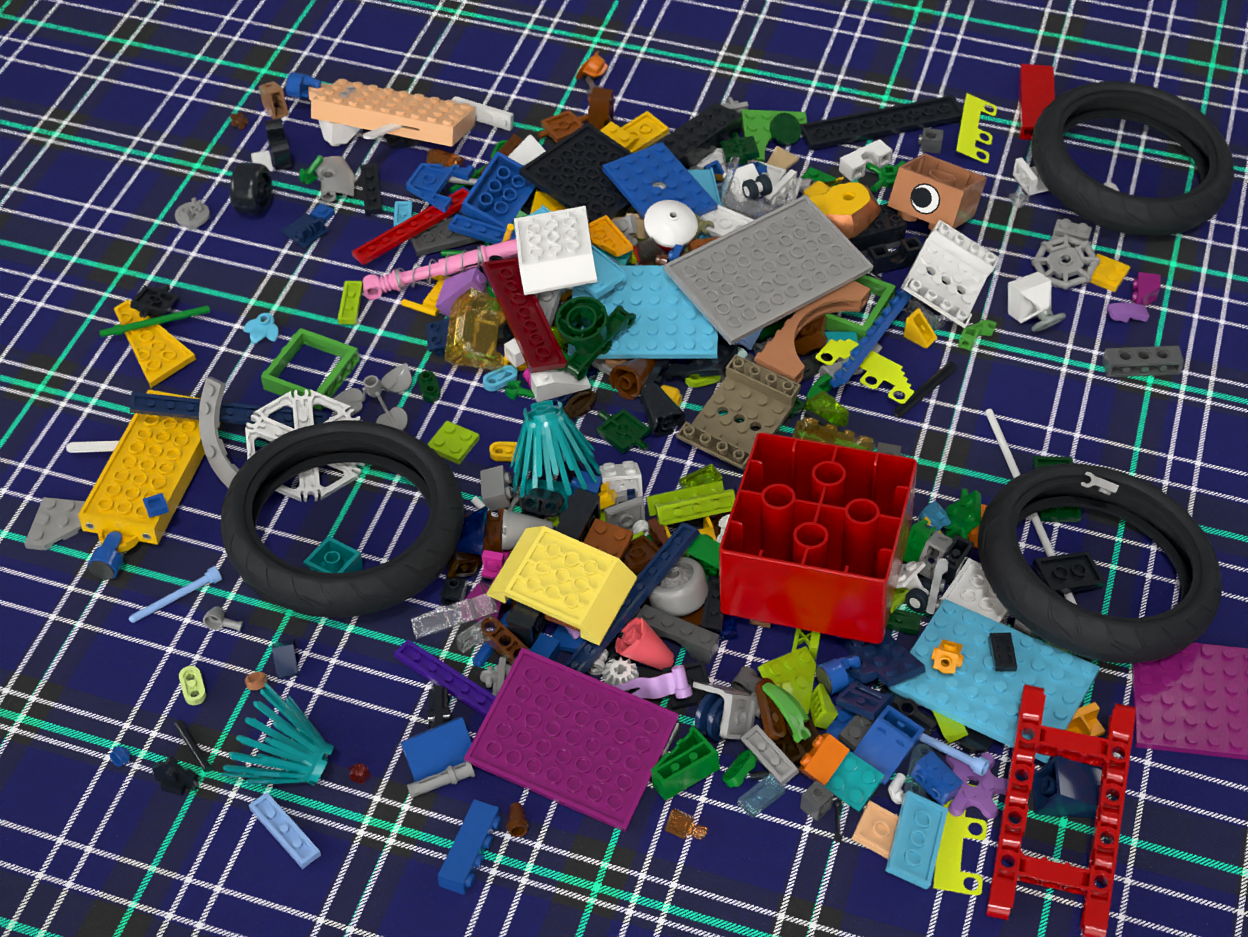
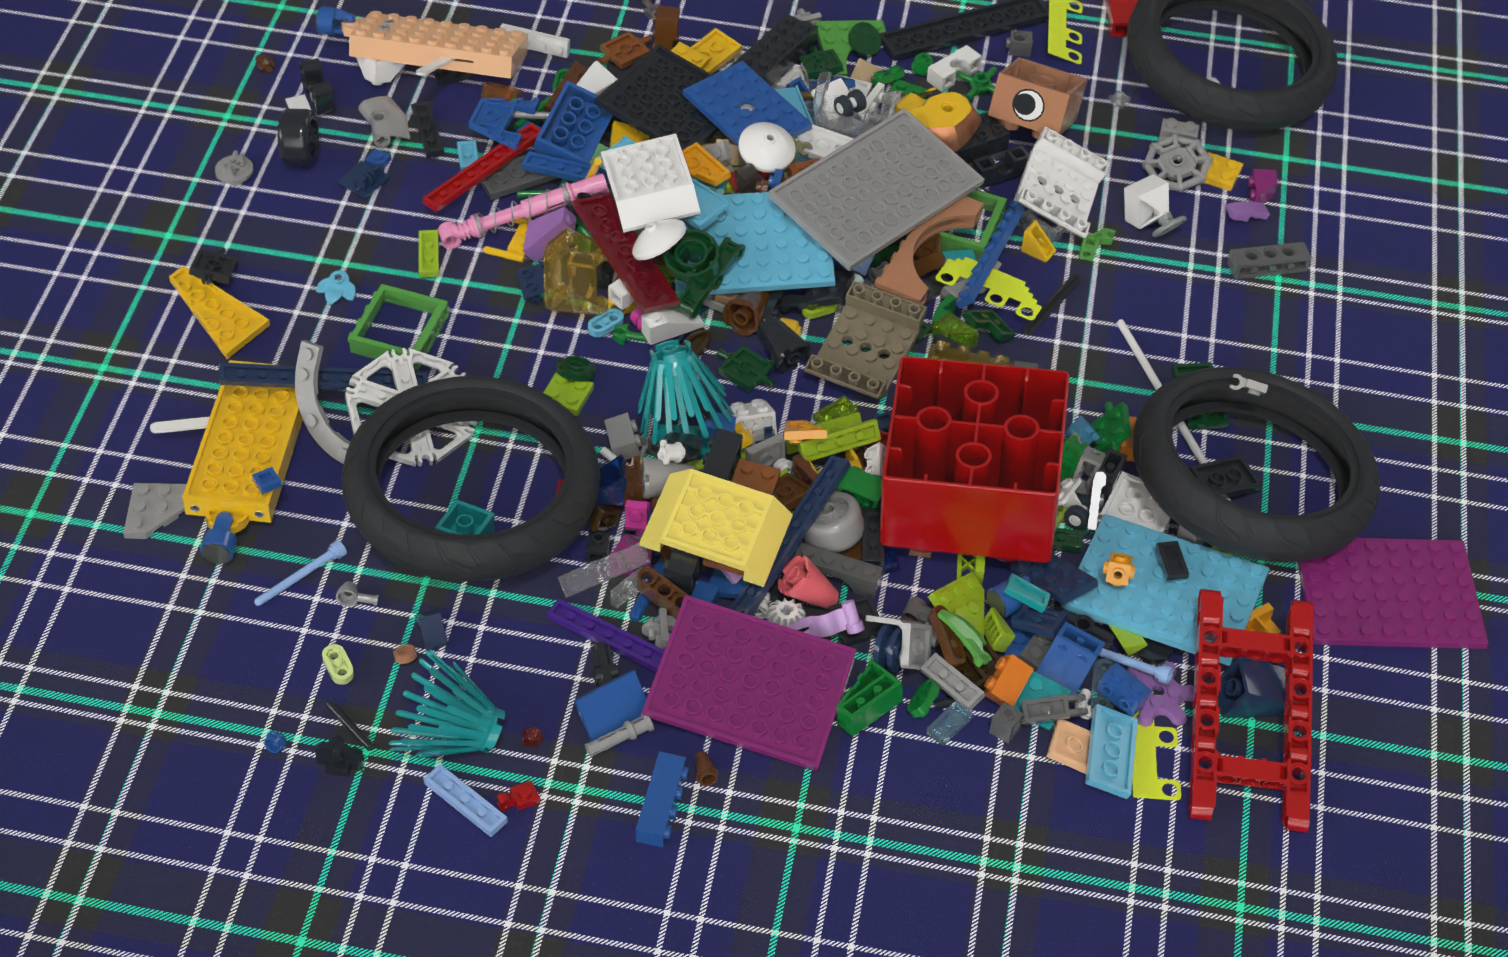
camera: 10 degrees left, 0 degrees up
green bar [99,305,210,337] -> none
medium nougat torso [259,81,289,119] -> none
green bar [299,155,324,185] -> none
light grey plant [332,363,412,431] -> none
dark green plate [417,371,441,403] -> none
yellow plate [489,442,518,462] -> none
clear orange plate [665,808,708,840] -> none
black hinge [833,799,843,843] -> none
white bracket [1013,158,1049,196] -> none
none -> red plate [497,780,540,811]
none -> dark green tile [555,356,597,381]
none -> white dish [632,219,686,260]
none -> white brick [657,440,685,465]
none -> light orange wing [784,420,827,443]
none -> green plate [871,65,905,86]
none -> green cone [911,53,934,76]
none -> dark green plate [962,309,1016,341]
none -> teal tile [1004,573,1051,613]
none -> dark grey hinge [1021,694,1089,725]

